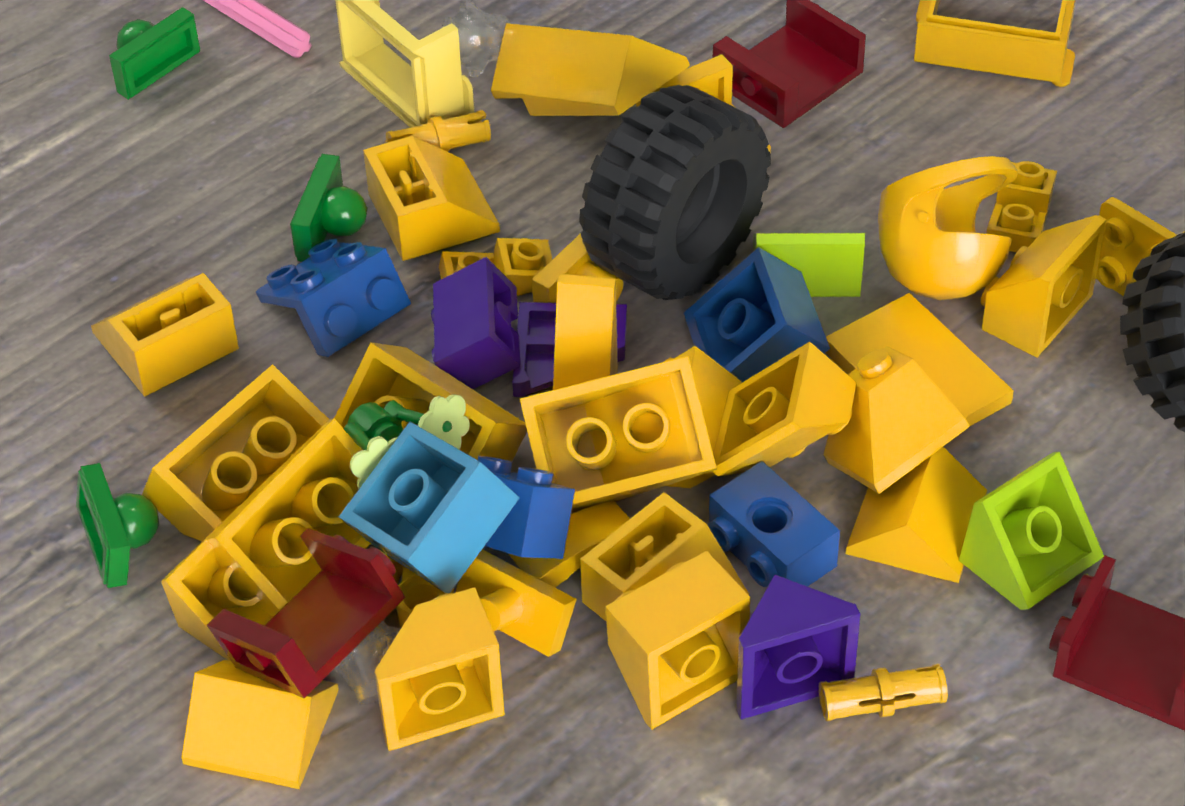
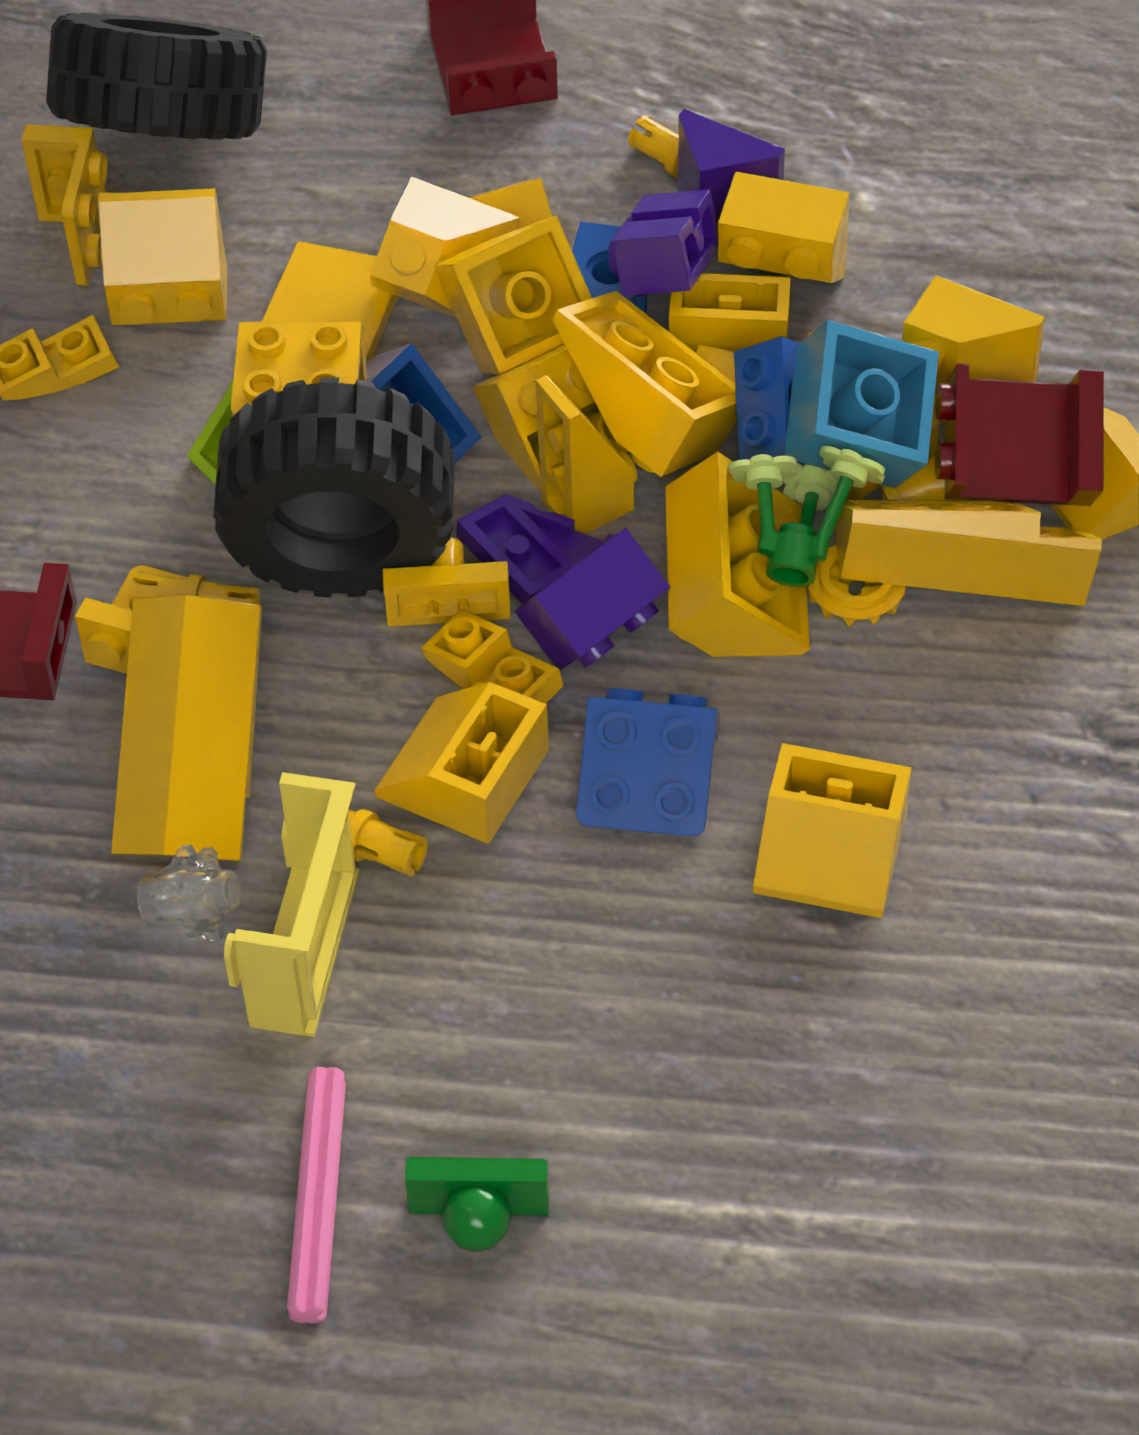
camera: 130 degrees left, 5 degrees up
green tile [76,463,159,588] -> none
yellow slope [142,364,330,541] -> none
green tile [290,153,368,262] -> none
yellow piece [878,156,1018,300] -> none
lime slope [959,452,1104,610] -> none
none -> yellow bracket [231,321,367,417]
none -> dark purple brick [608,189,718,296]

